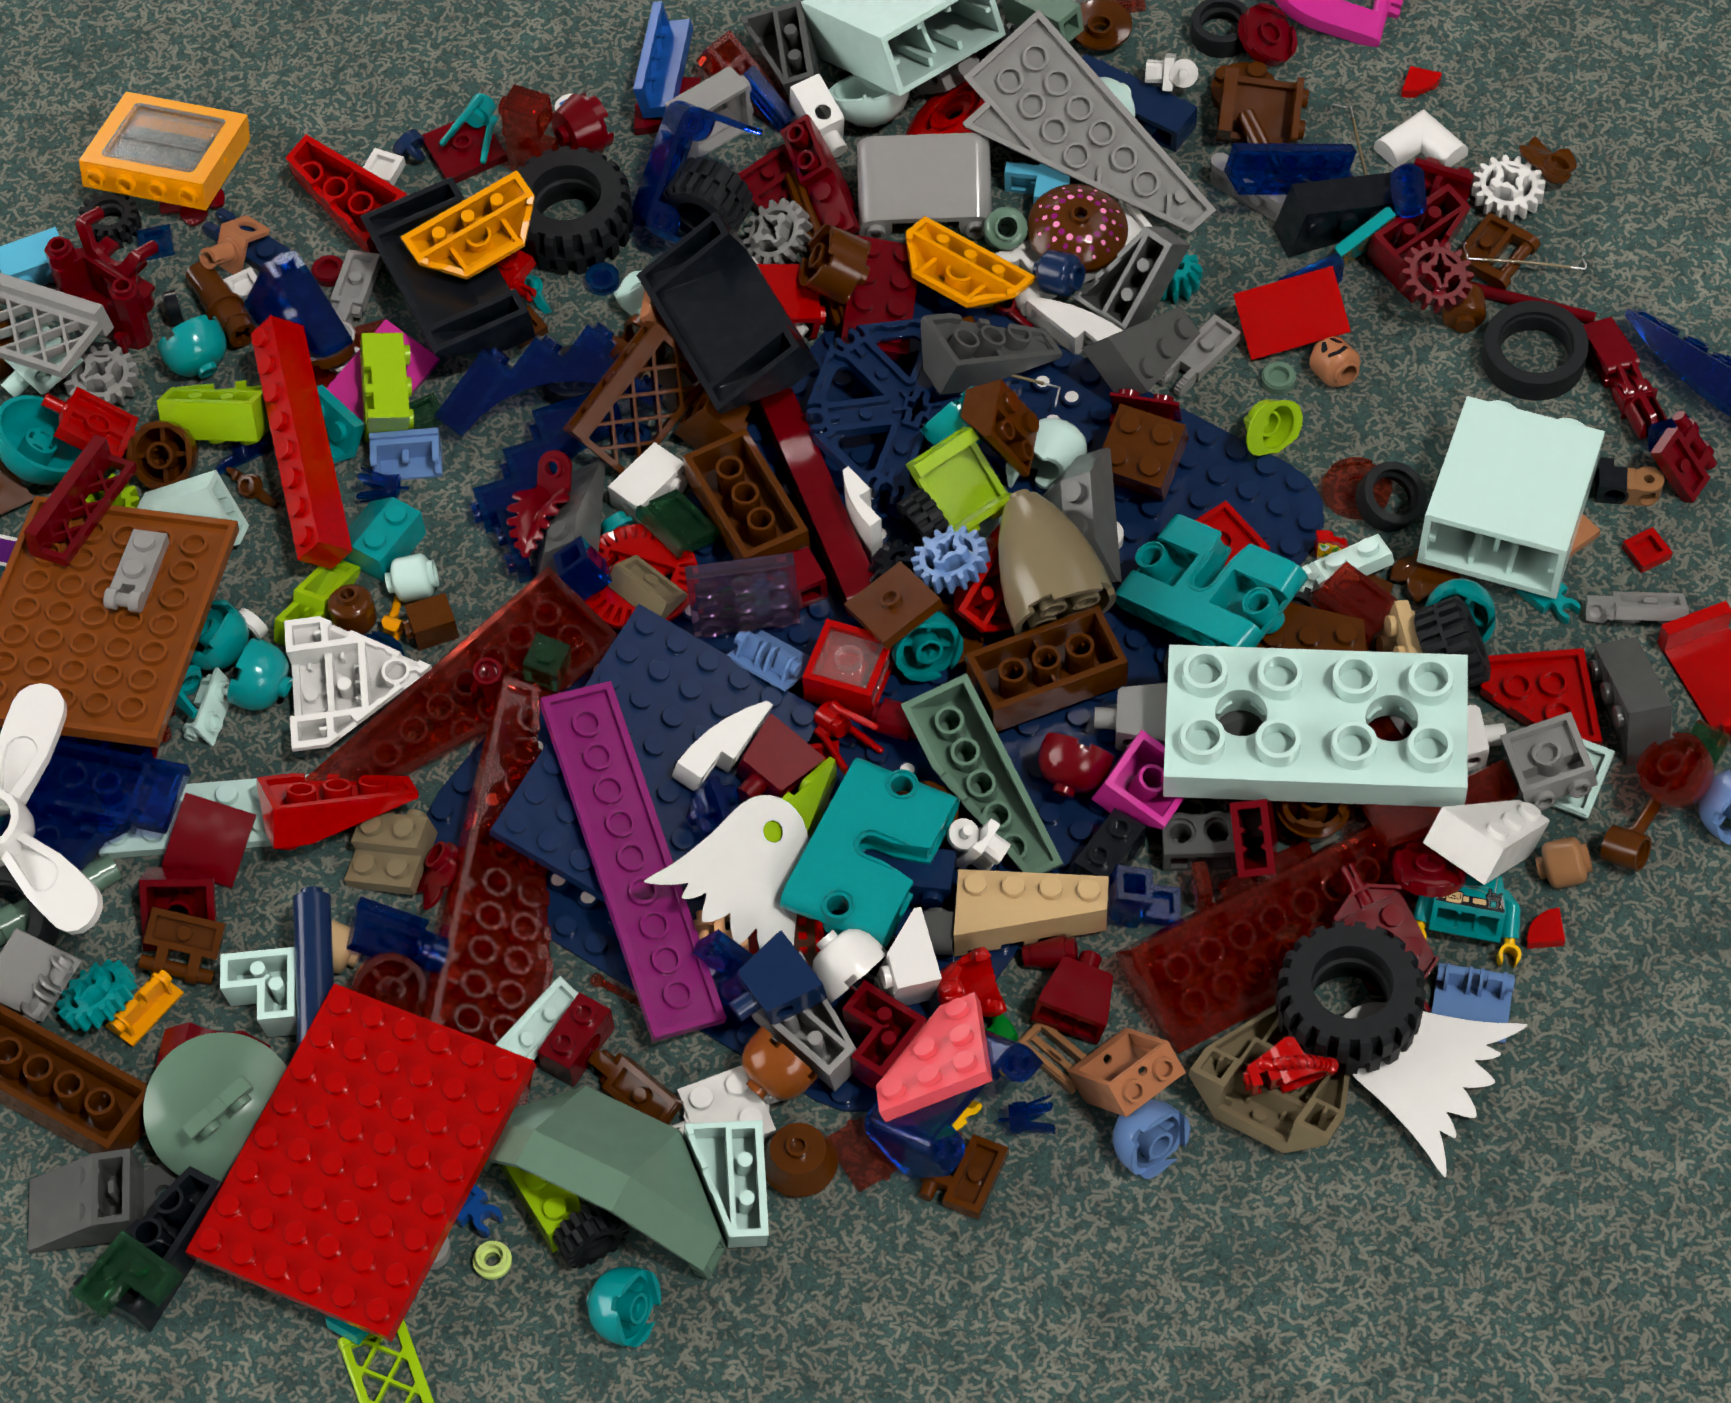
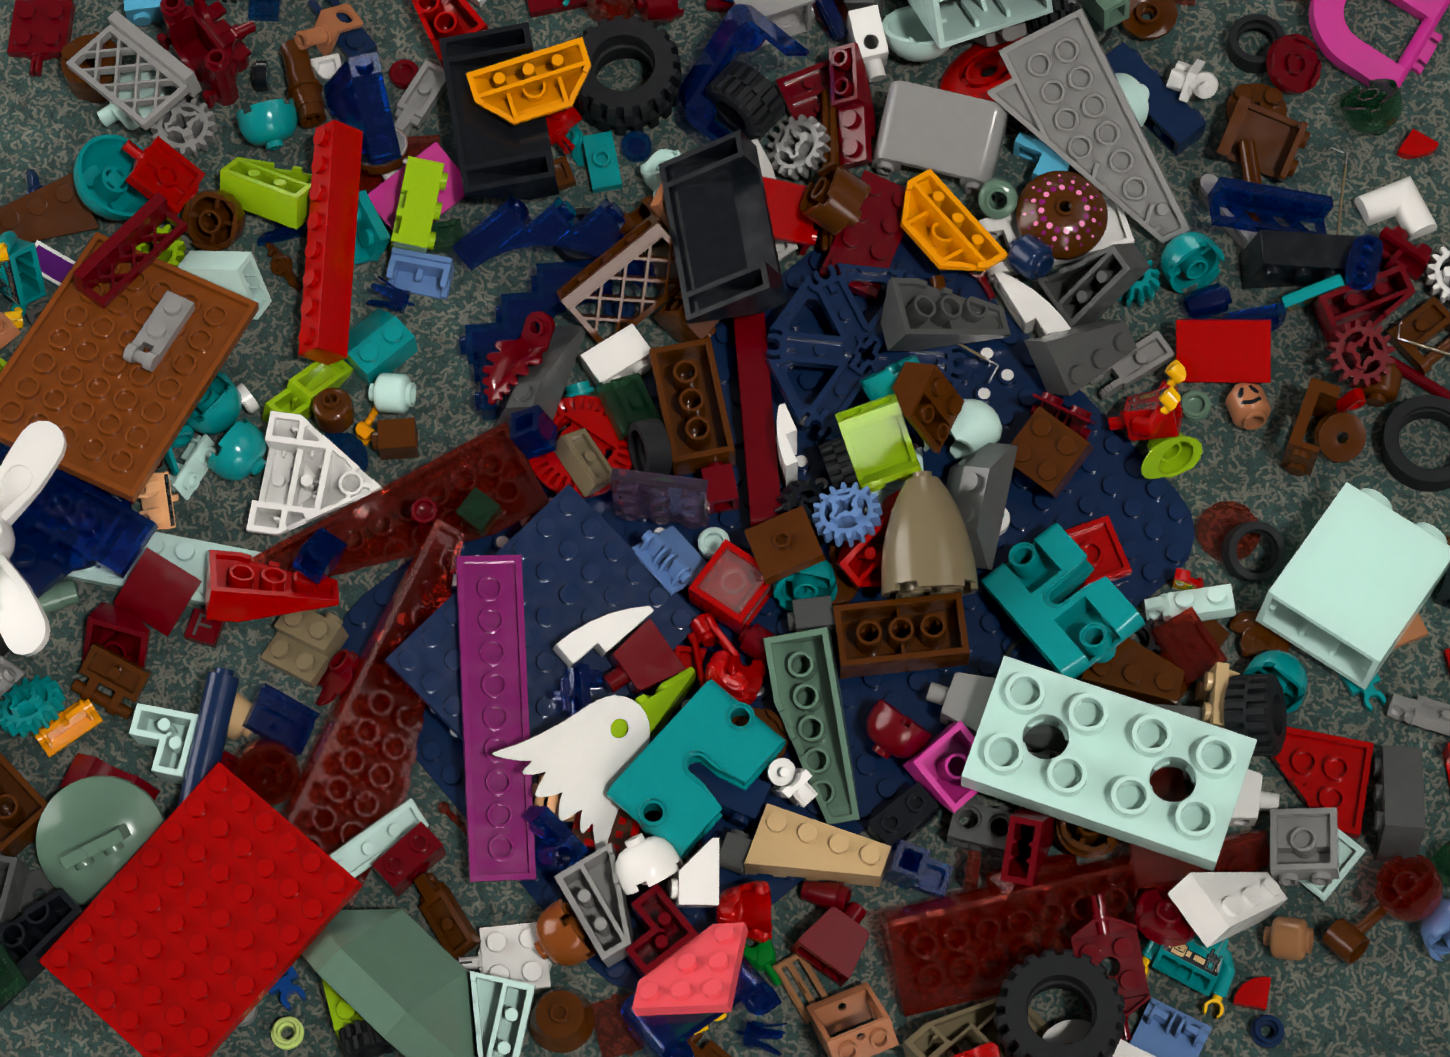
camera: 15 degrees right, 10 degrees up
clear blue plate [410,930,449,974] -> none
dark blue torso [729,930,827,1025] -> none
none -> light nougat hips [137,471,179,530]
none -> dark red tile [184,608,225,648]
none -> clear blue brick [292,527,347,584]
none -> teal plate [583,131,623,194]
none -> black tyre [627,418,672,481]
none -> light aqua tile [698,527,730,560]
none -> red hair [705,649,766,705]
none -> dark grey brick [787,596,835,638]
none -> red torso [1108,360,1186,441]
none -> teal cylinder [1161,231,1225,294]
none -> clear blue brick [1183,282,1232,319]
none -> dark blue plate [1250,1015,1284,1049]
none -> reddish brown window [1280,377,1342,476]
none -> reddish brown piece [1314,411,1366,462]
none -> red tile [1335,388,1366,412]
none -> clear green cylinder [1340,78,1403,136]

